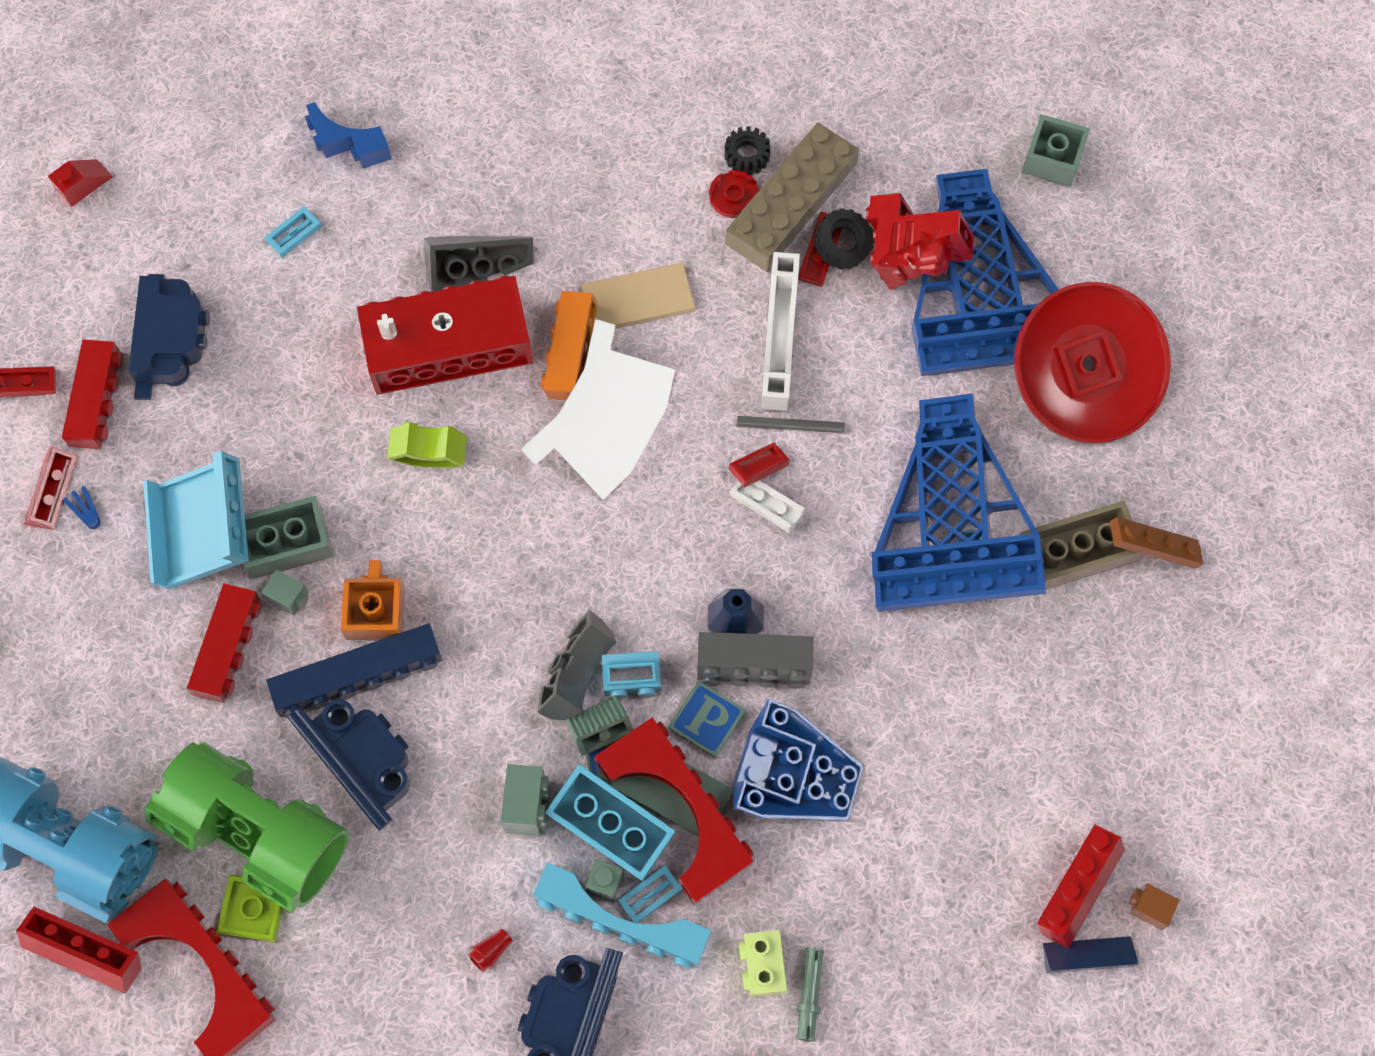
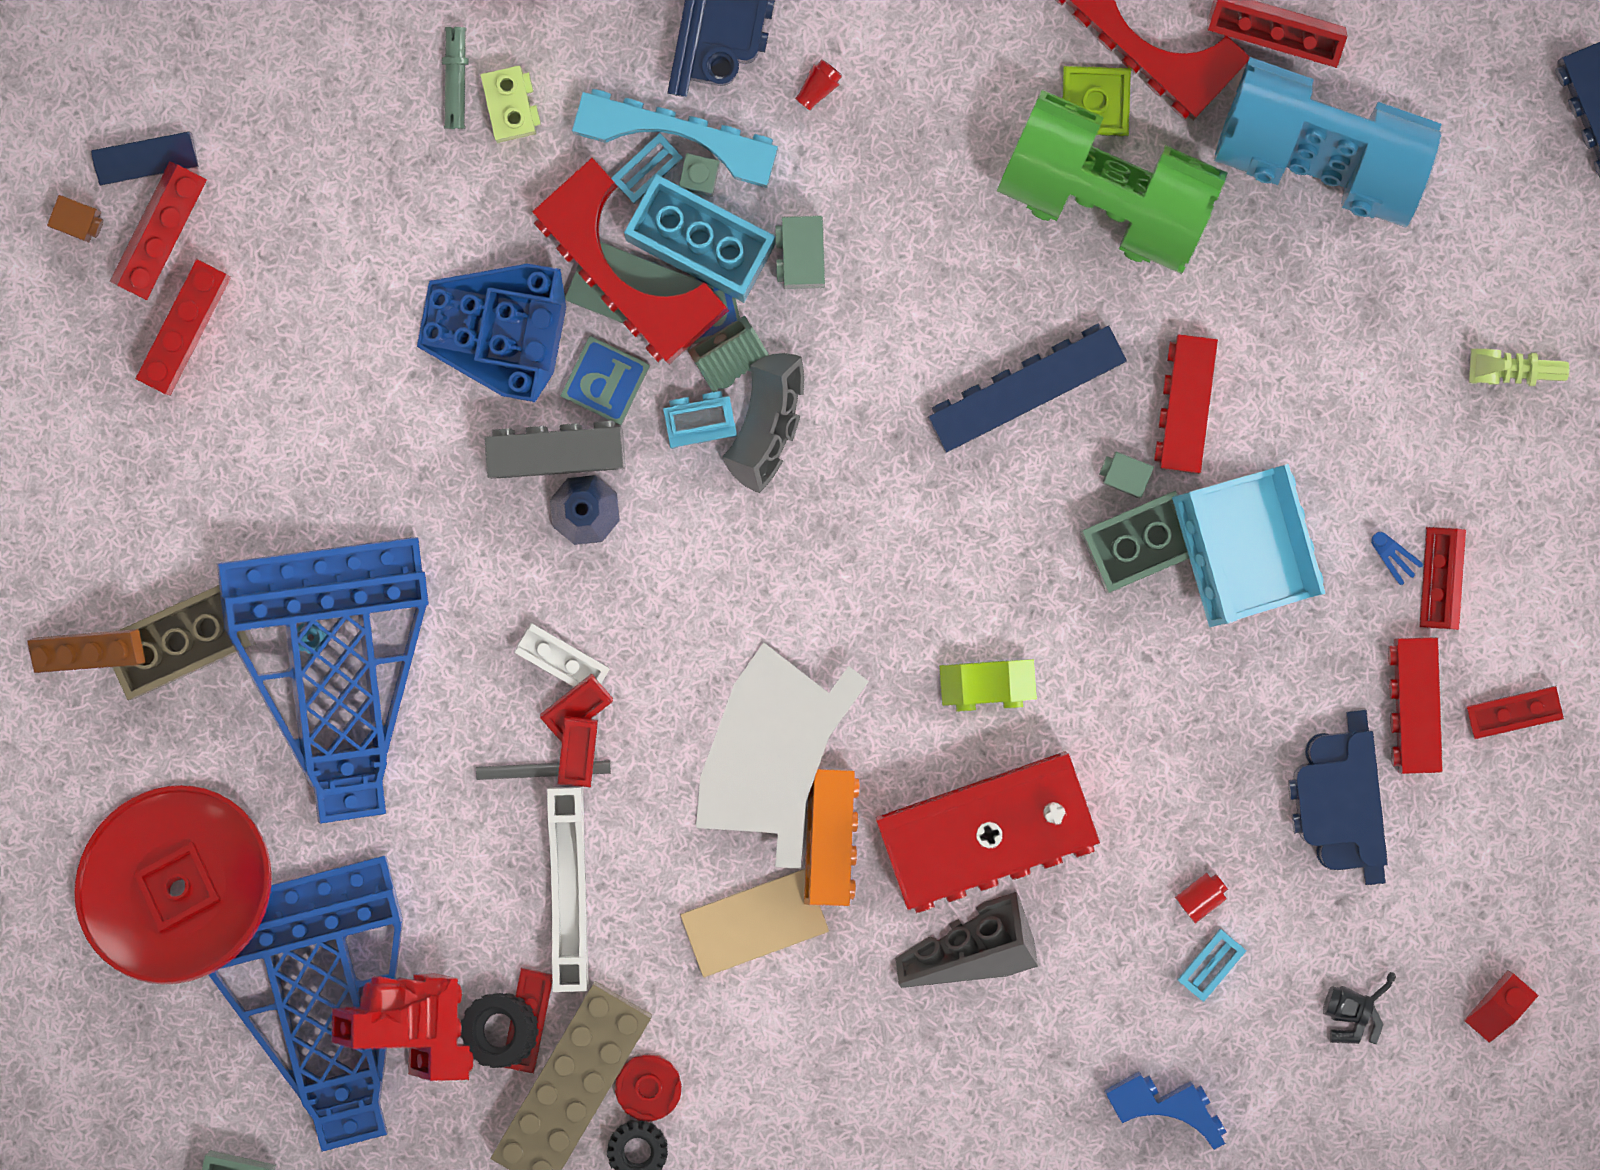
camera: 170 degrees right, 20 degrees up
dark blue brick [287,699,410,831] -> none
orange hinge [341,560,405,640] -> none
none -> red brick [135,259,231,396]
none -> red tile [557,716,598,788]
none -> red brick [1175,873,1228,924]
none -> black piece [1323,972,1396,1045]

